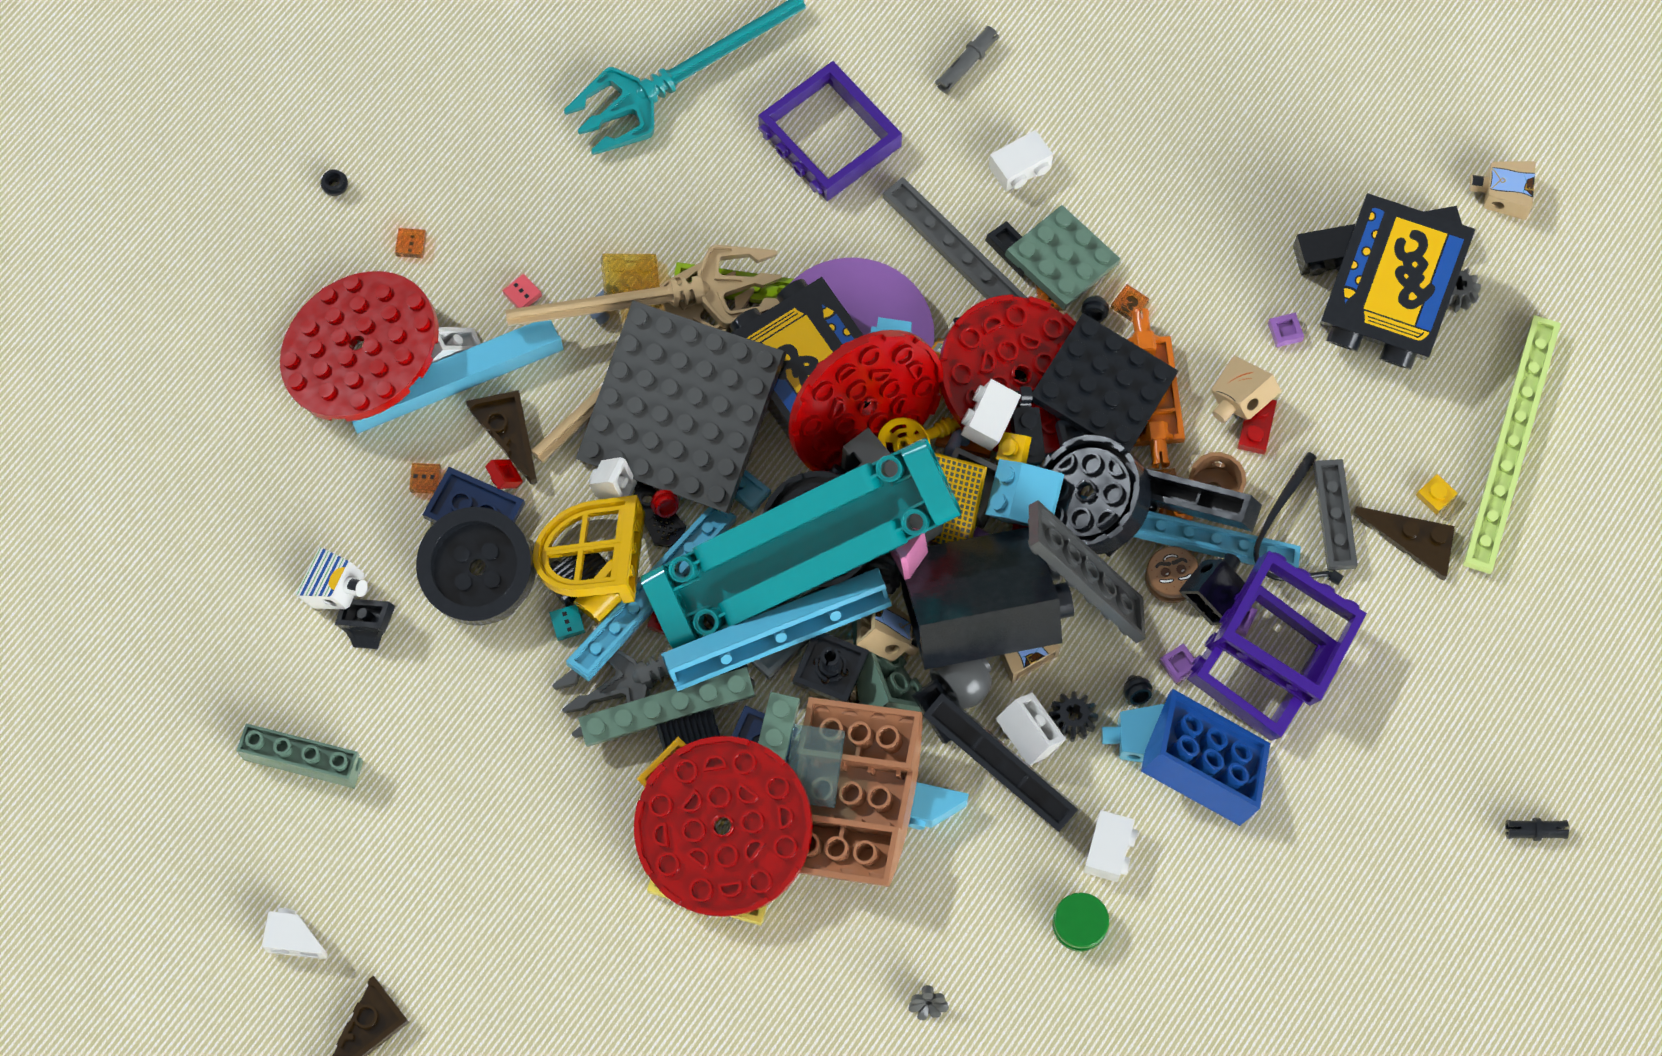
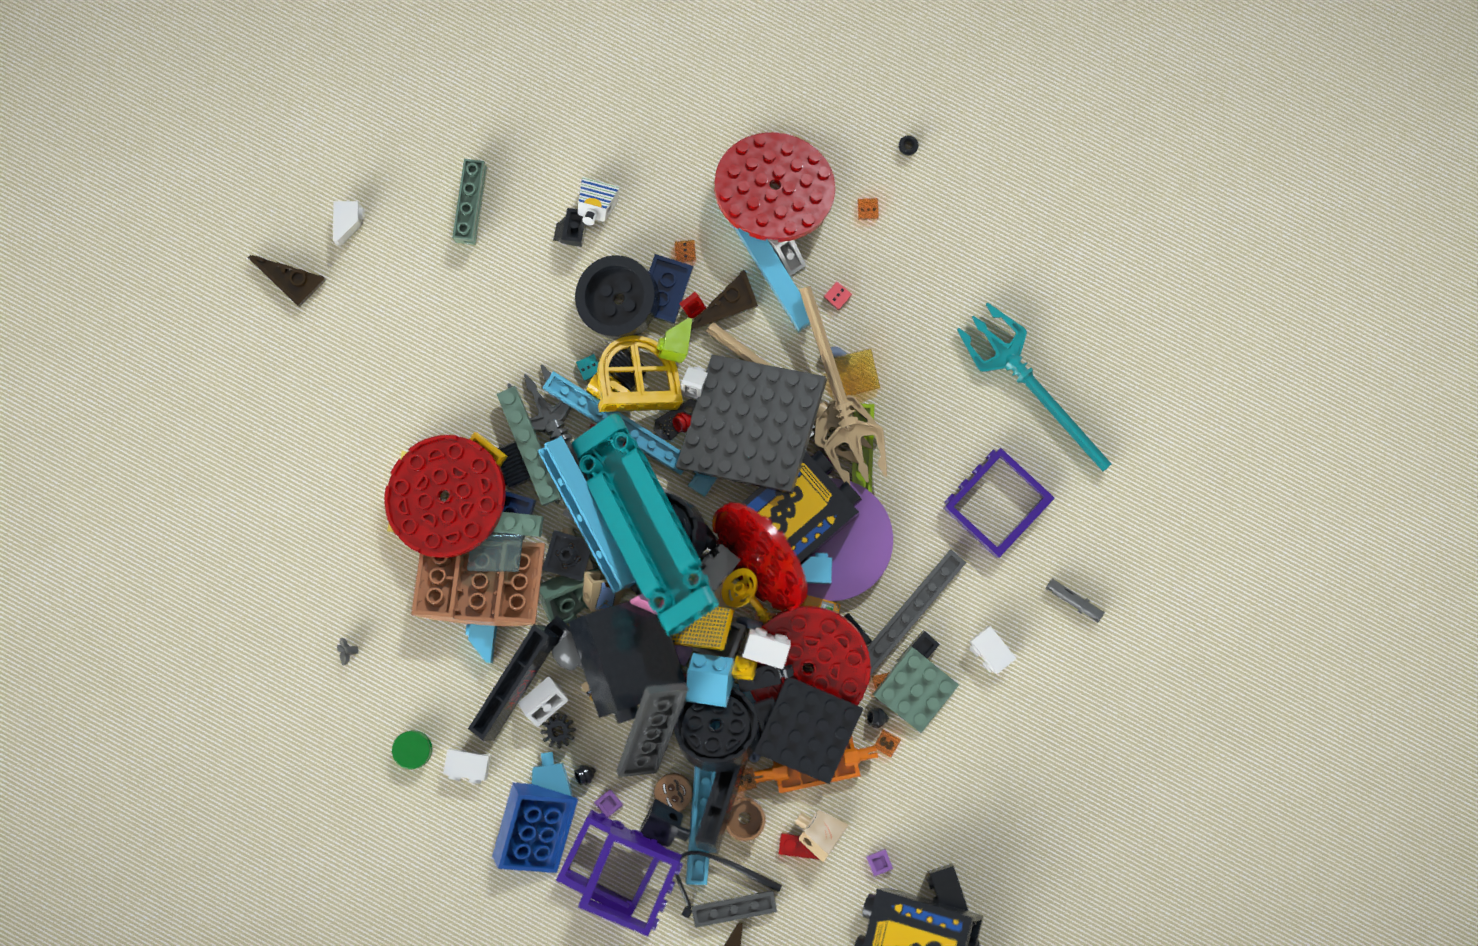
camera: 80 degrees right, 15 degrees up
none -> lime slope [657,318,692,363]

